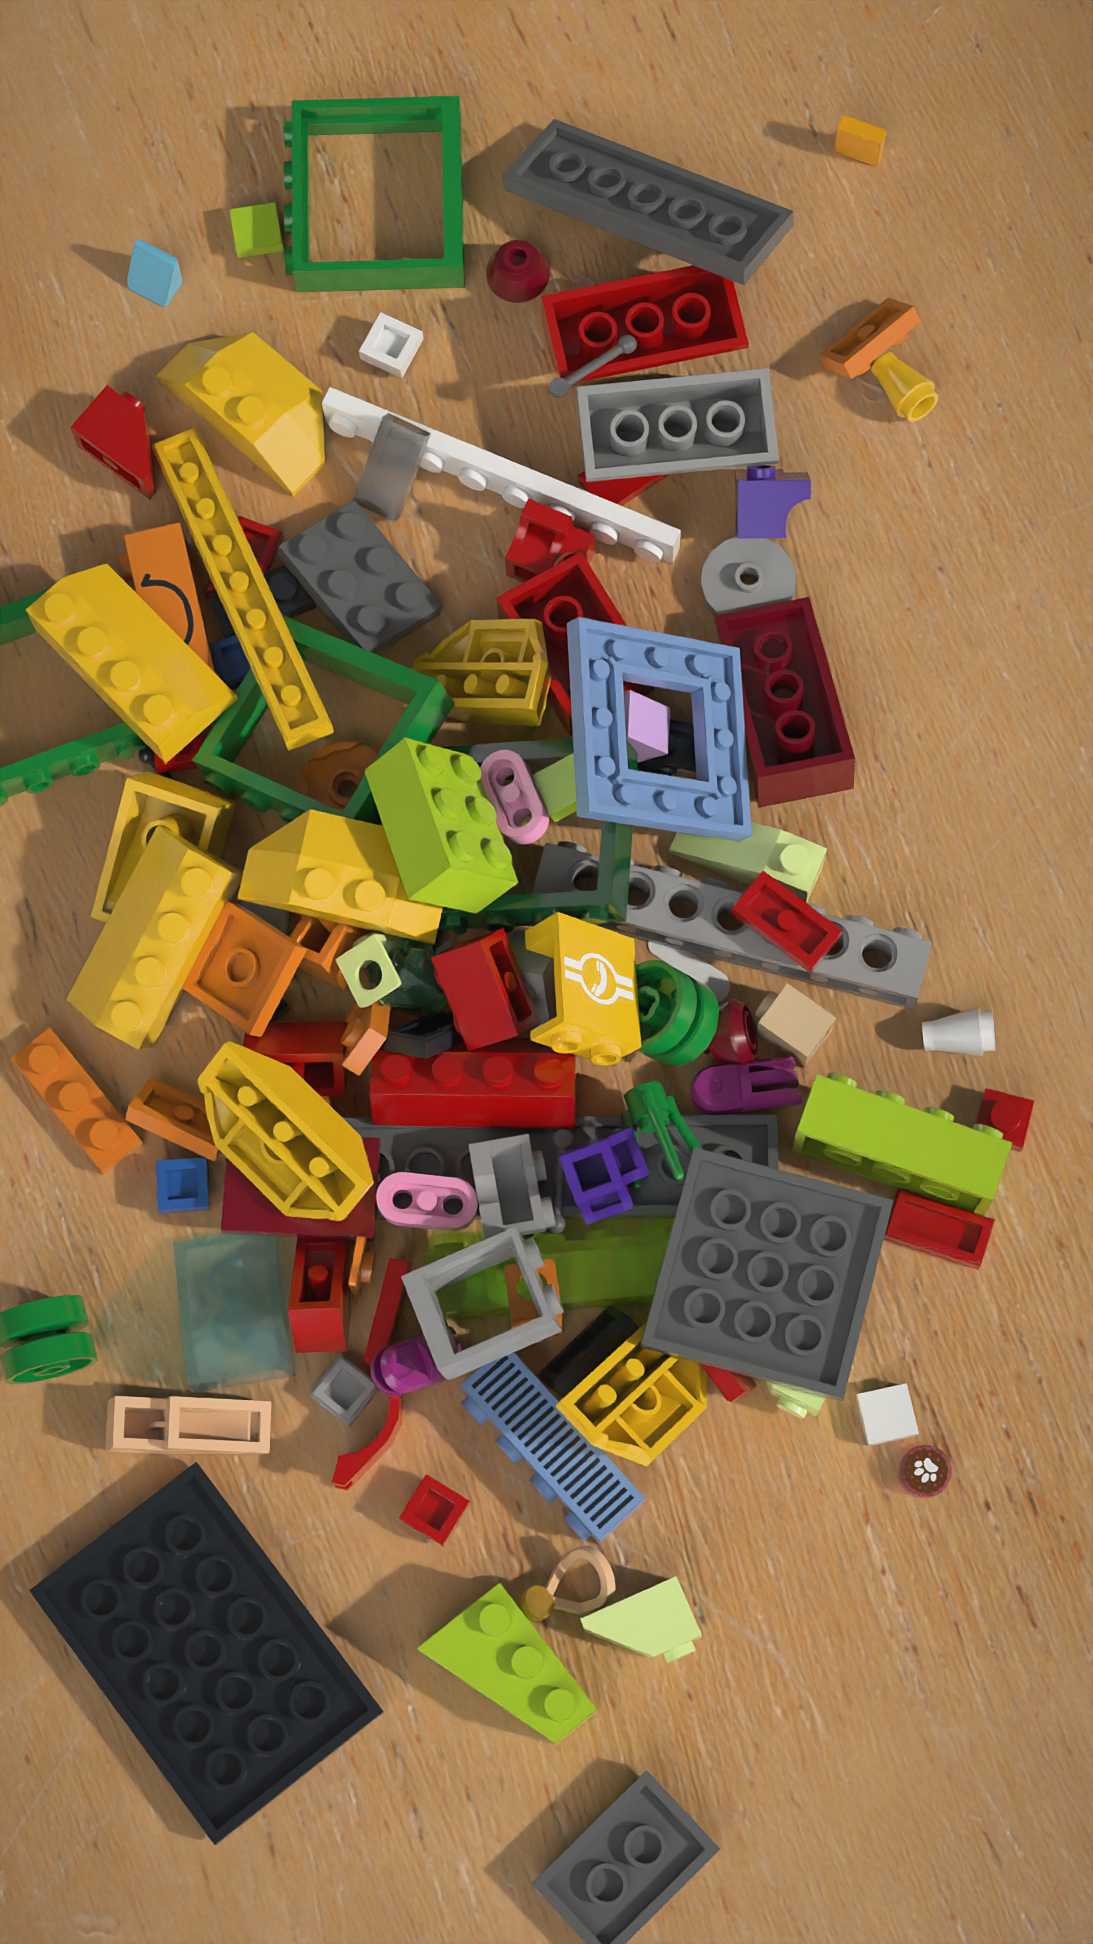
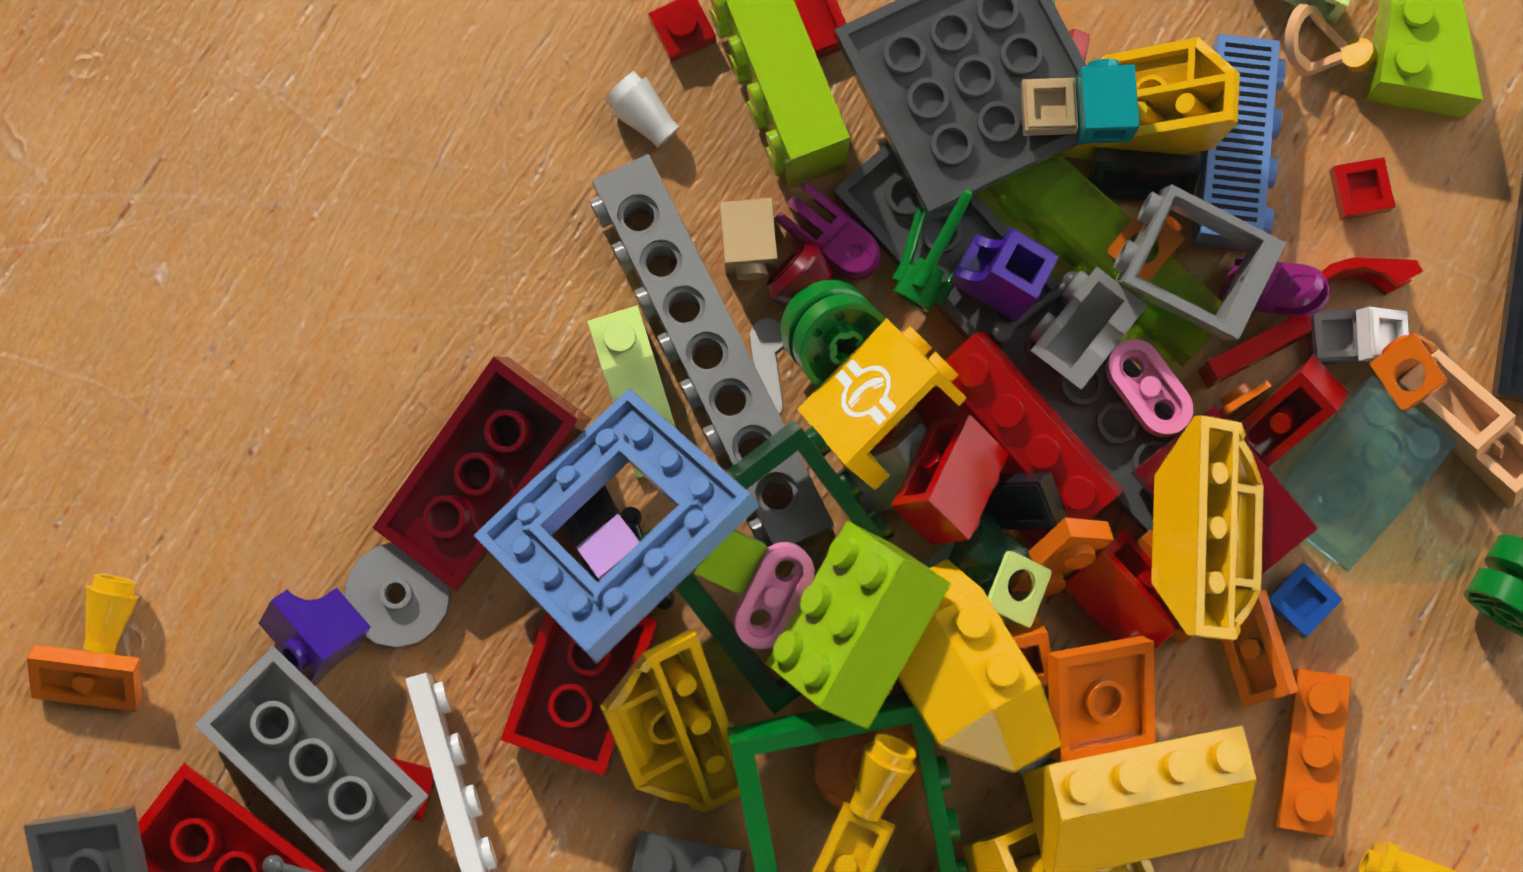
camera: 135 degrees left, 5 degrees up
red brick [505,498,595,582] -> none
red plate [731,871,843,974] -> none
none -> yellow cone [849,734,916,821]
none -> tan tile [1020,78,1078,136]
none -> teal brick [1075,58,1139,144]
none -> white tile [1356,307,1409,362]
none -> orange bracket [1369,332,1447,411]

